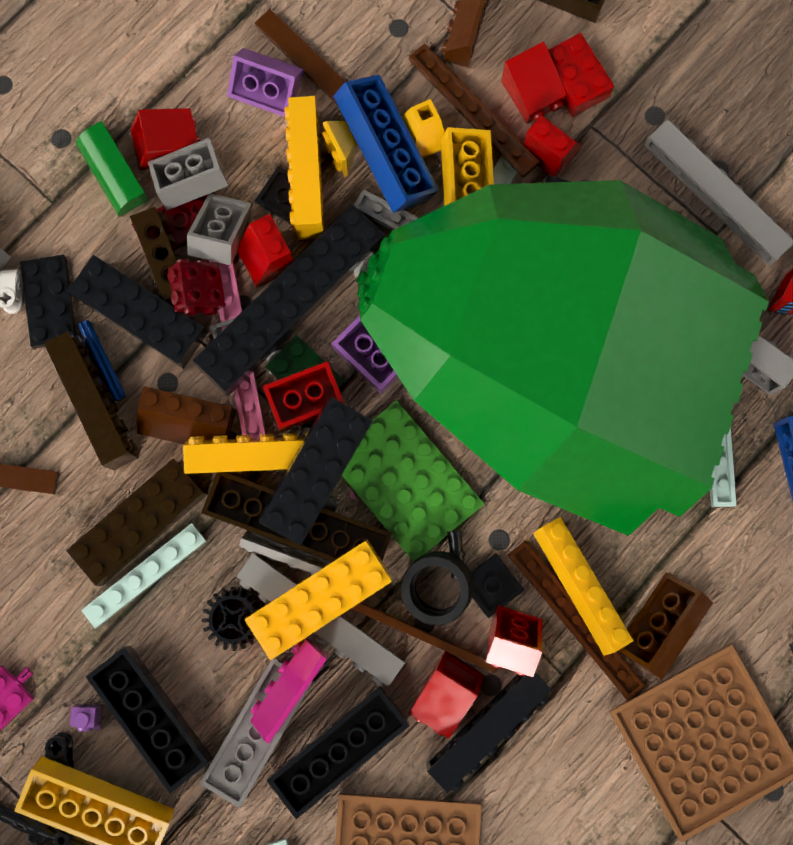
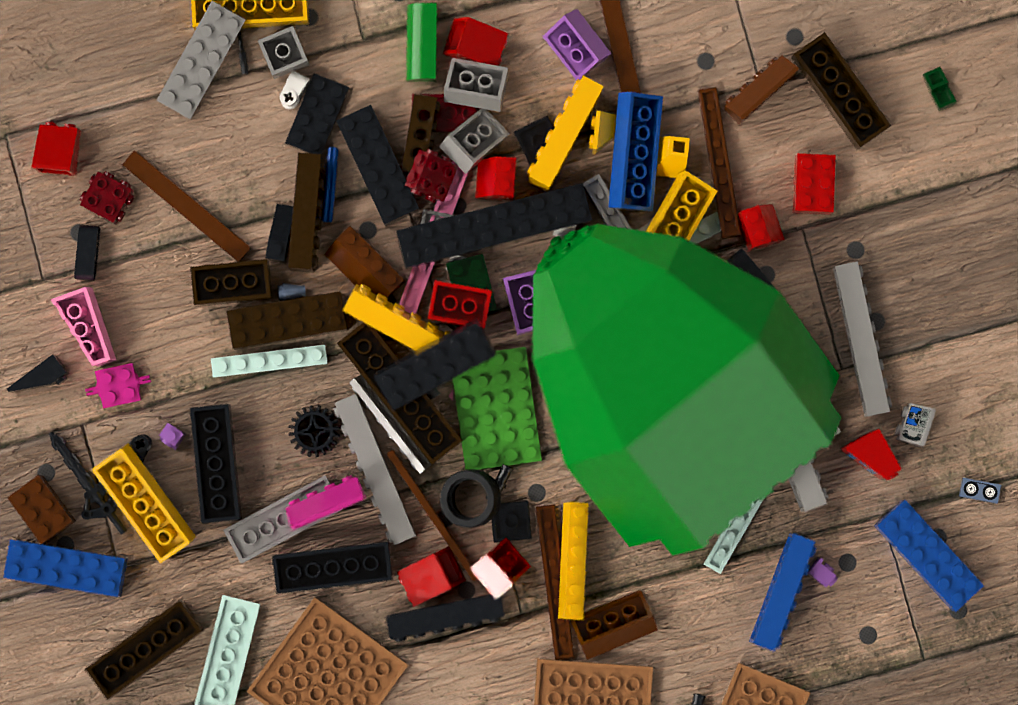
camera: 30 degrees right, 5 degrees up
yellow brick [244,539,393,660] -> none
red slope [501,41,567,124] -> none
none -> dark brown brick [190,259,273,307]
none -> black slope [265,204,293,263]
none -> sand blue cone [277,283,306,301]

